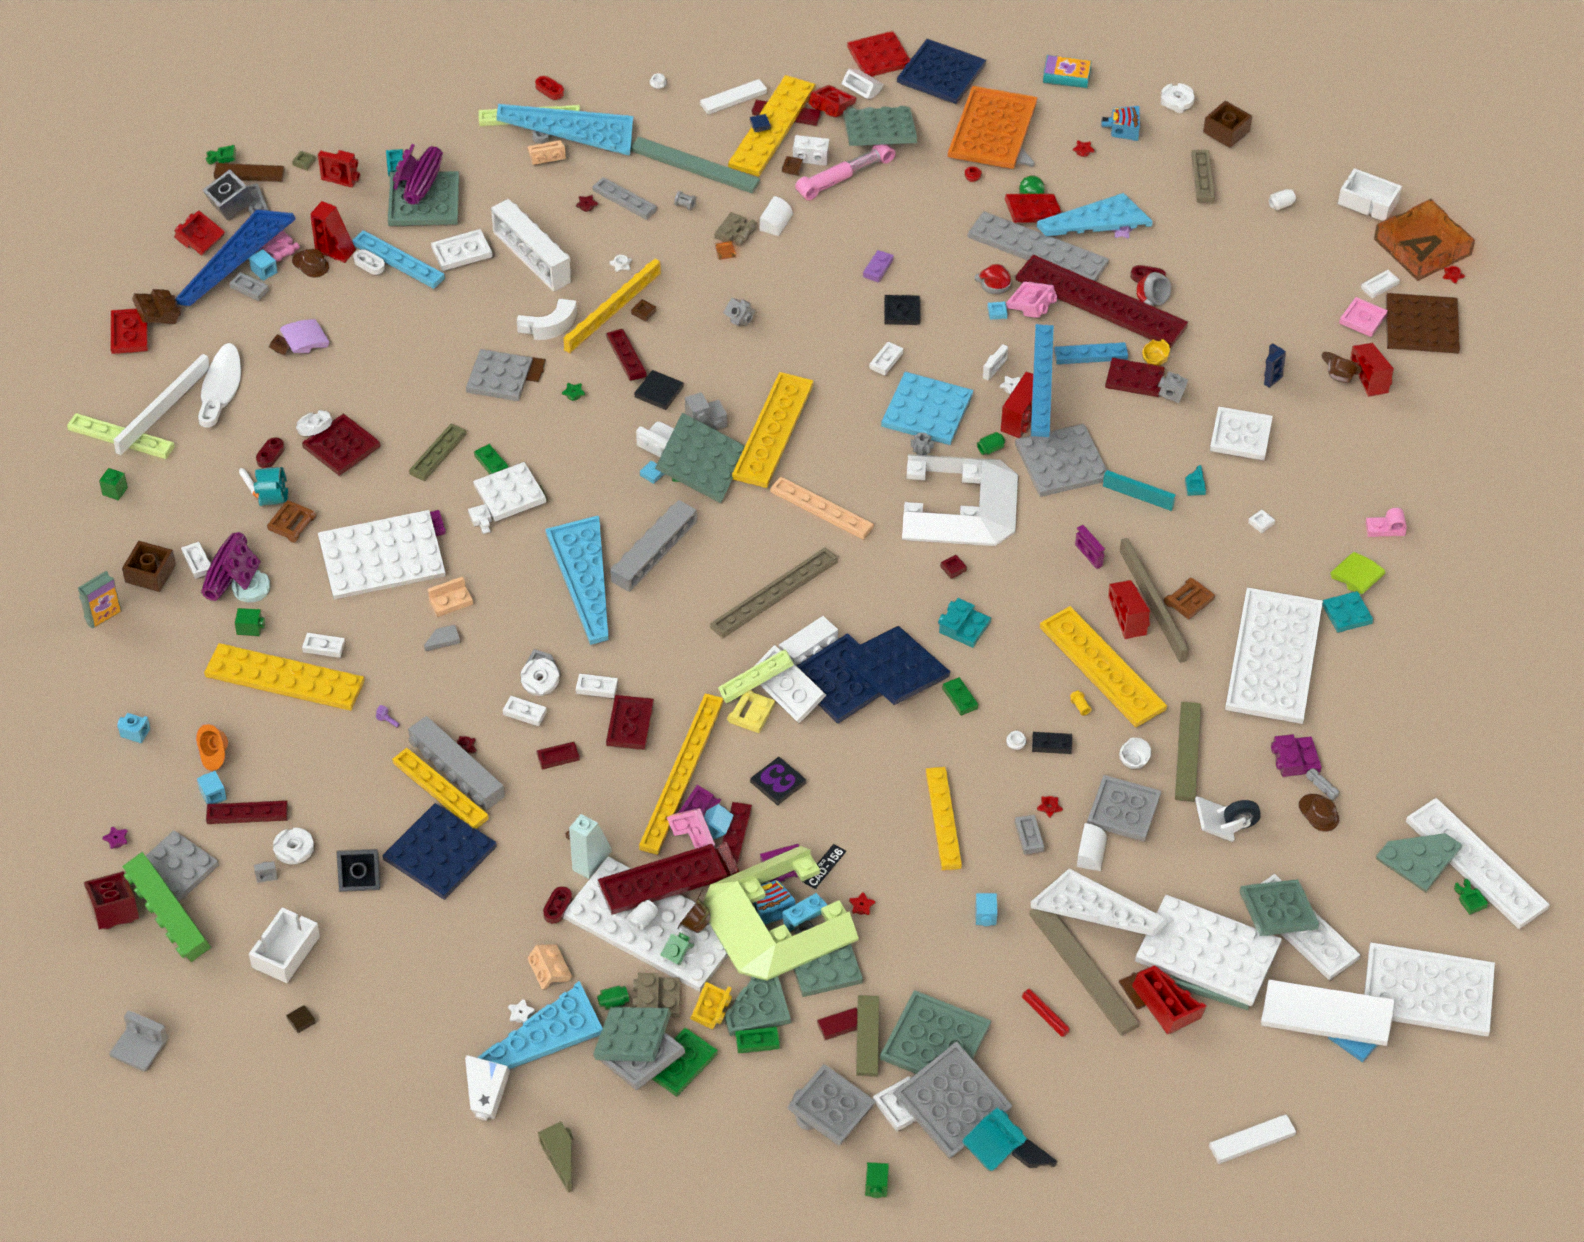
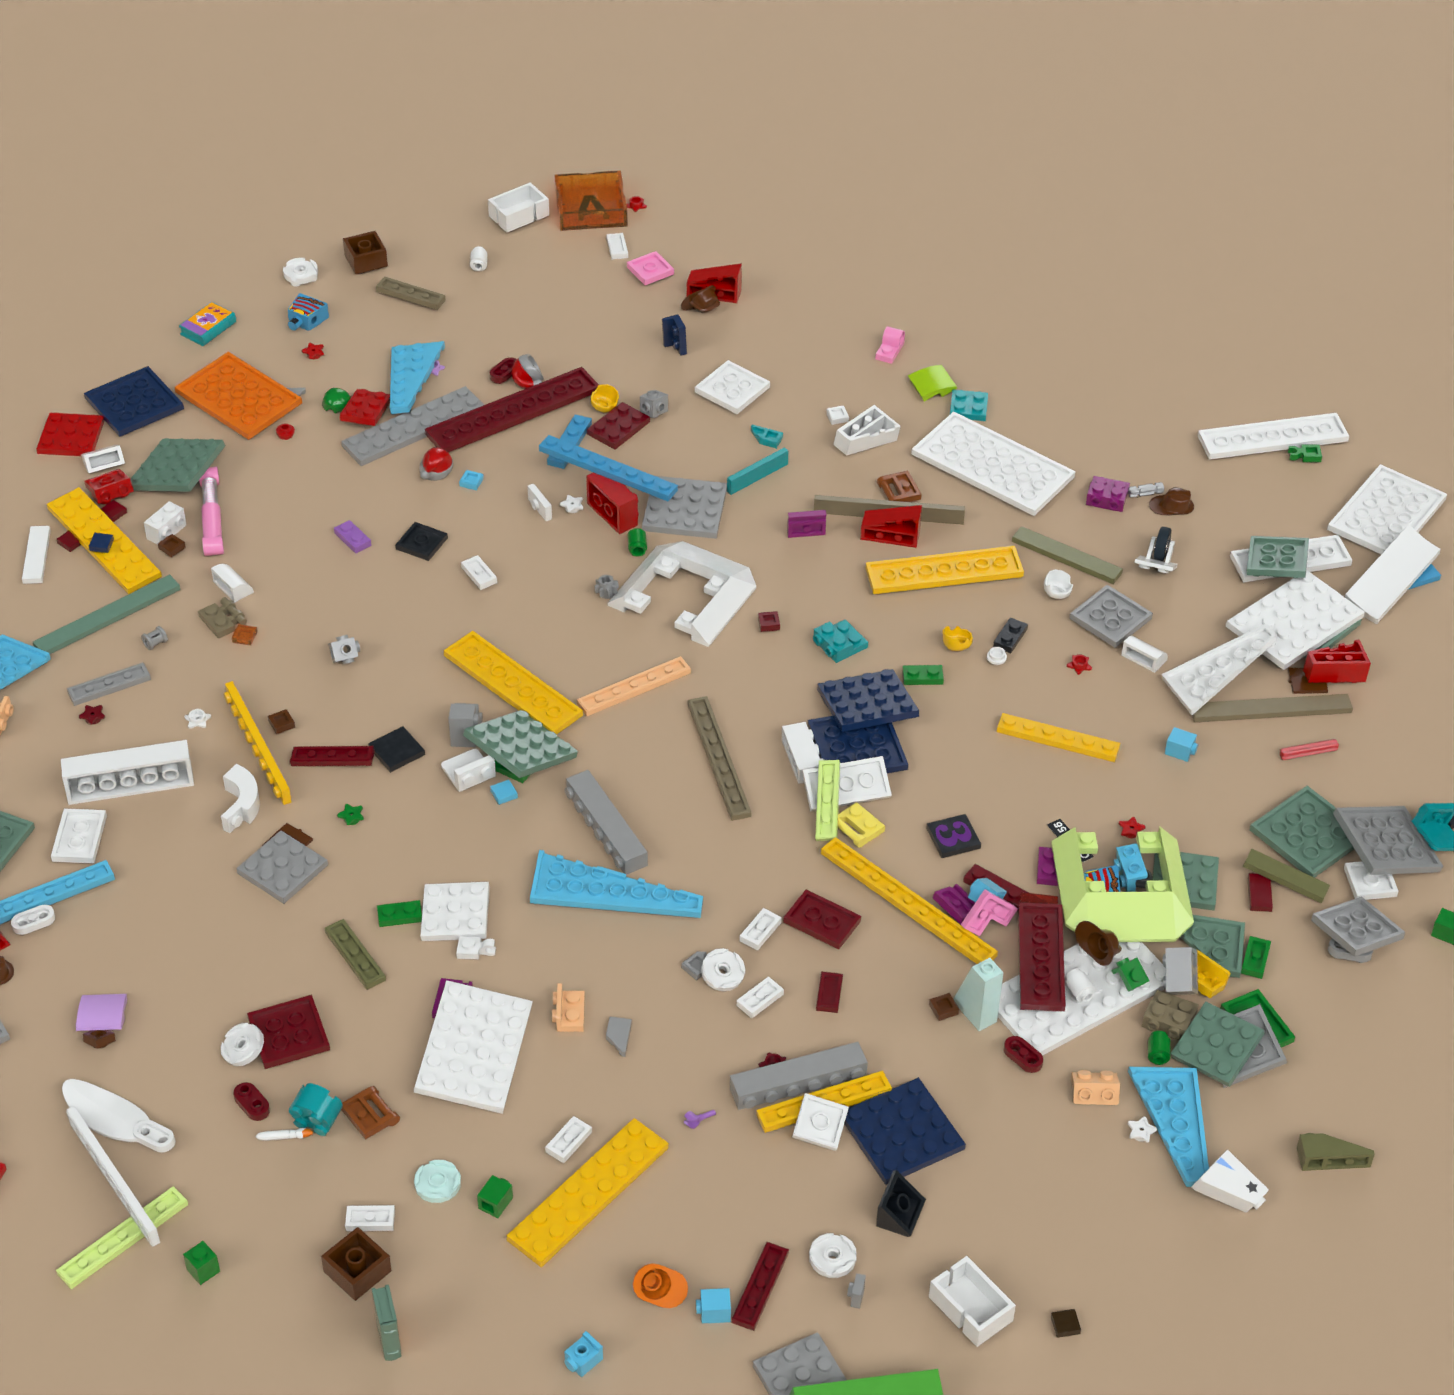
camera: 65 degrees left, 5 degrees down
magenta plate [201,532,261,601] -> none
medium azure plate [881,372,973,445] -> none
bright pink plate [1006,282,1057,318] -> none
light grey plate [1015,815,1044,855] -> none
yellow pin [1070,690,1092,716] -> none
sand green plate [1376,833,1462,893] -> none
reddish brown plate [1386,293,1460,354] -> none
none -> white tile [792,1093,849,1151]
none -> white wedge [834,405,901,455]
none -> yellow hair [942,626,973,651]
none -> light grey brick [1163,947,1198,995]

